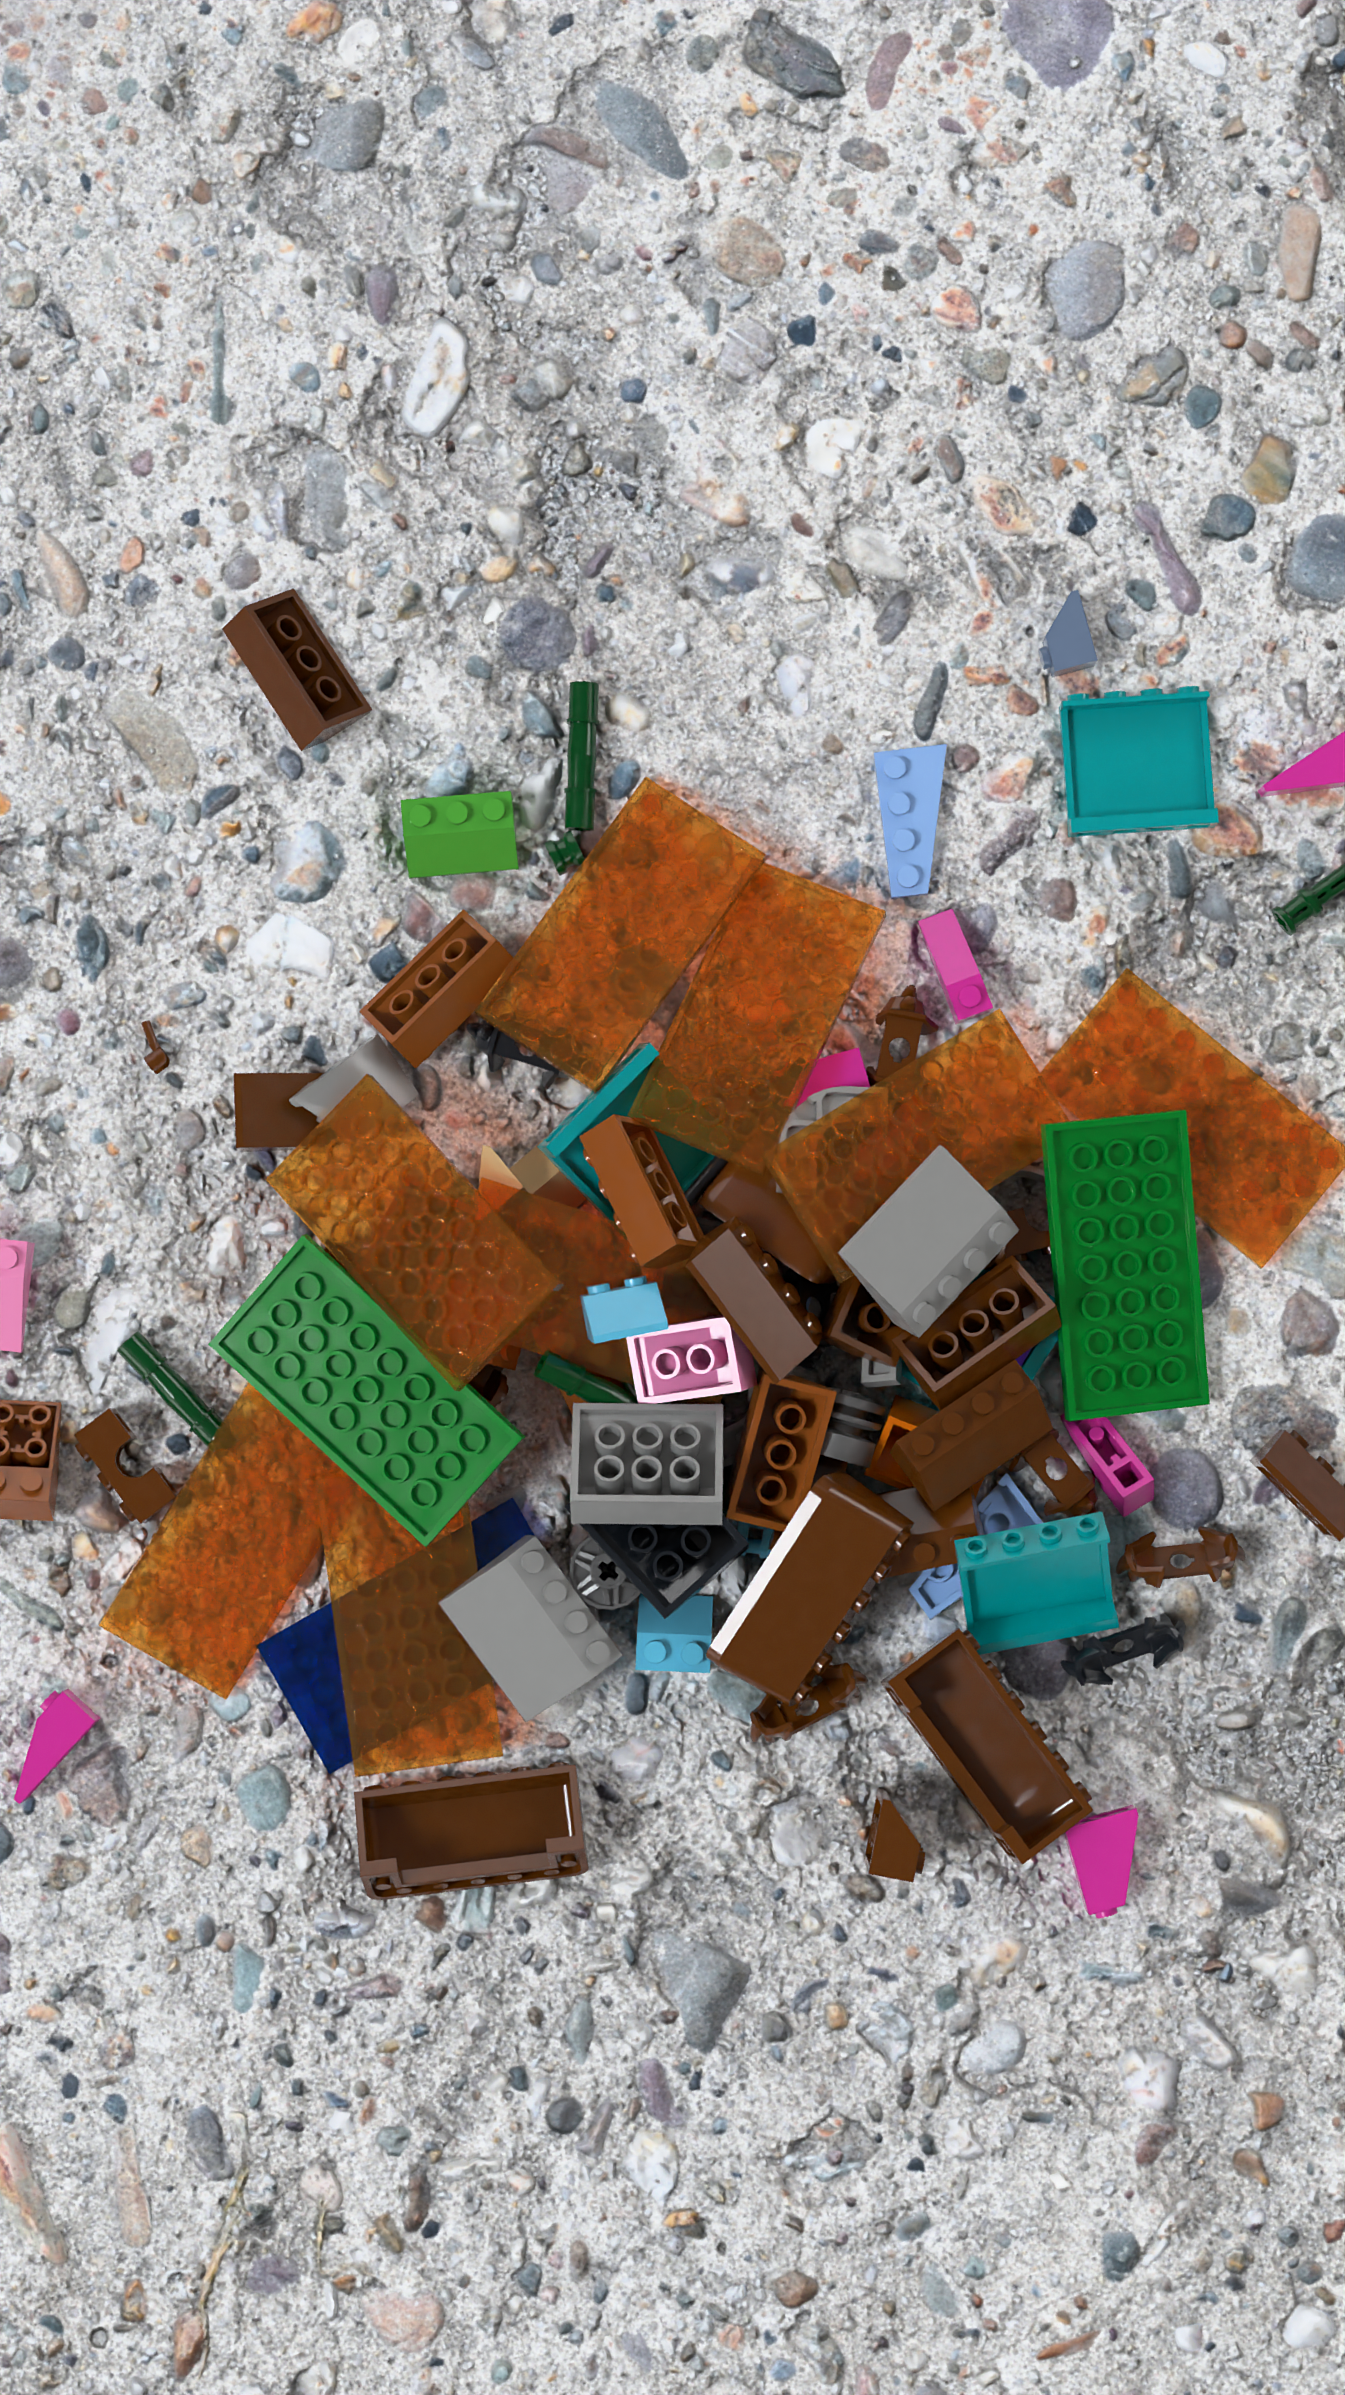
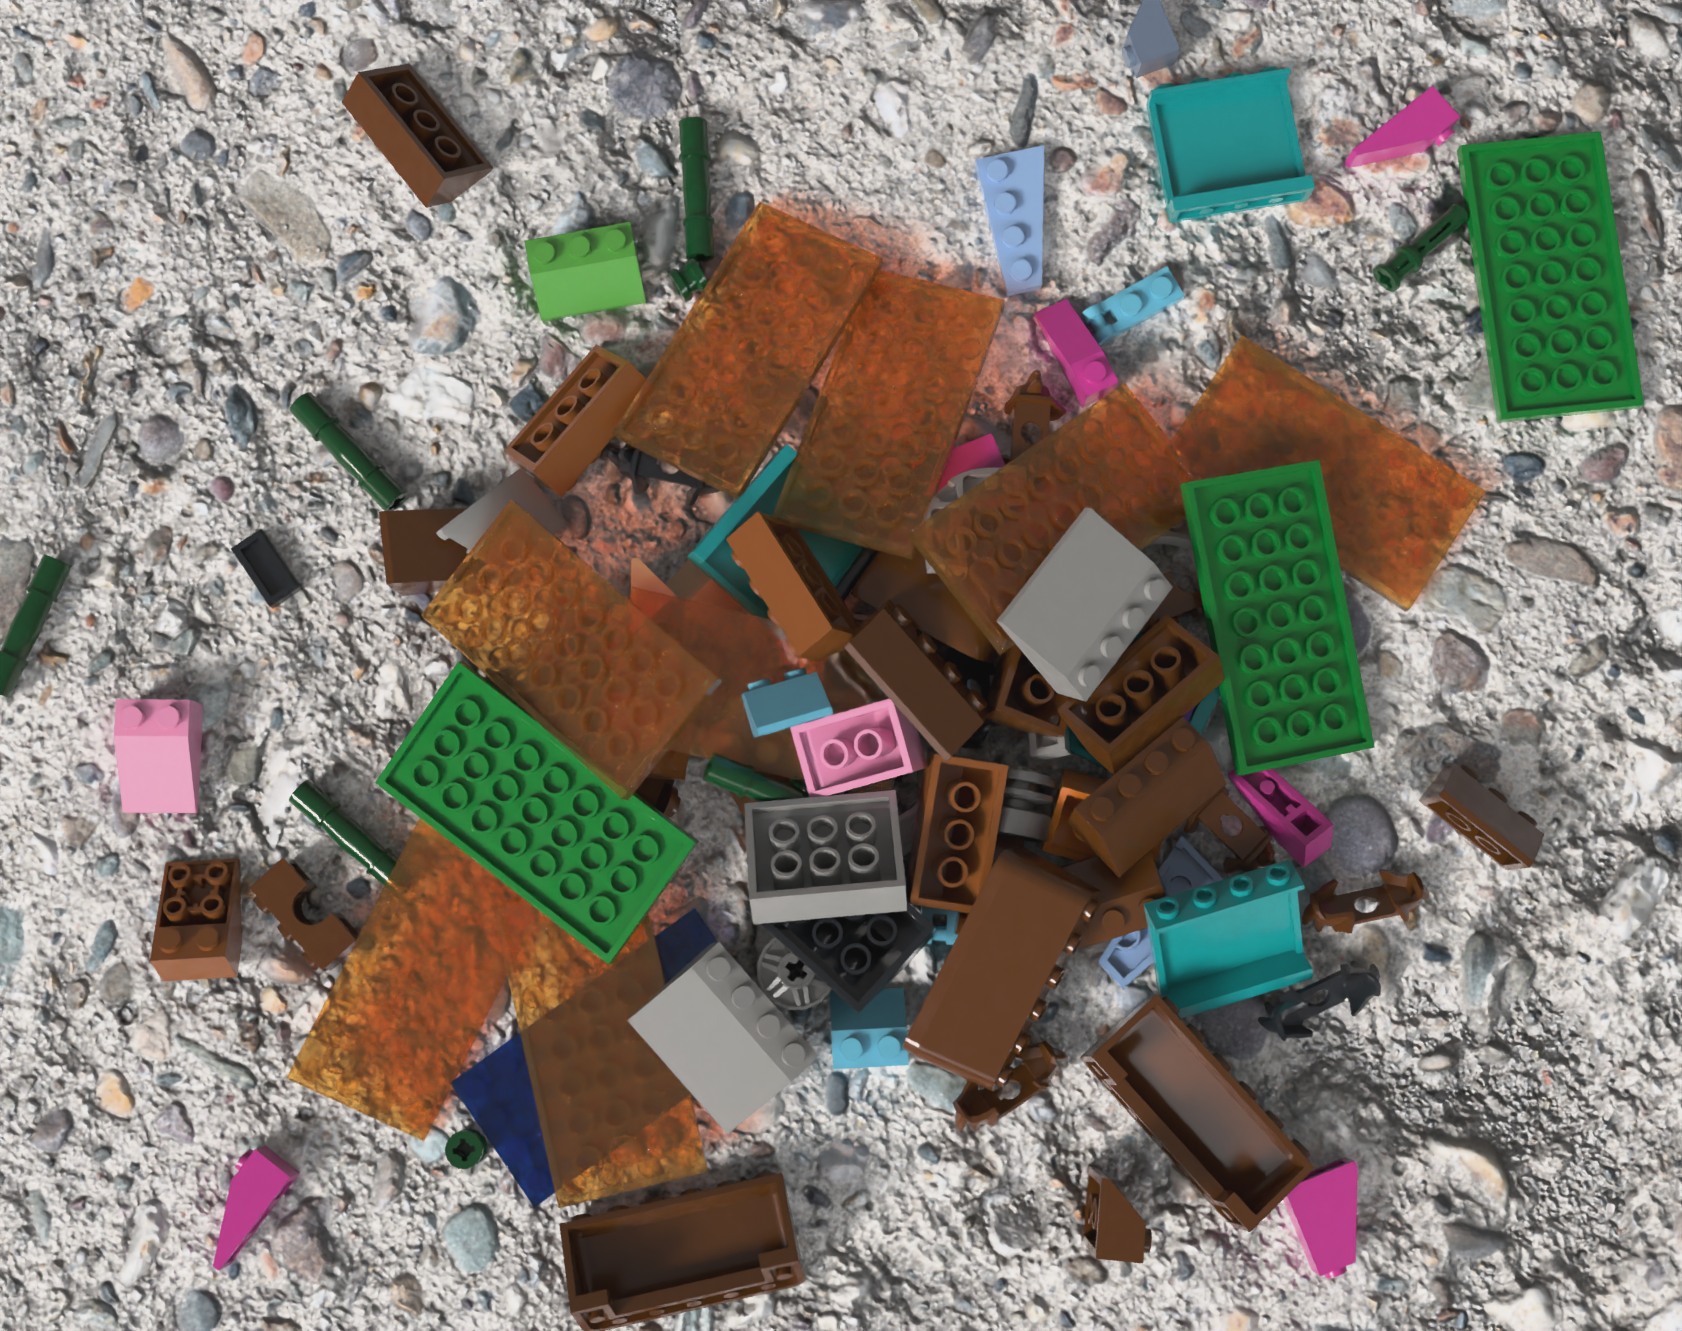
camera: 10 degrees left, 5 degrees down
reddish brown hand [141,1020,170,1074] -> none
none -> black tile [231,529,303,609]
none -> dark green piece [290,392,408,511]
none -> dark green wheel [445,1128,488,1169]
none -> medium azure plate [1081,266,1185,345]

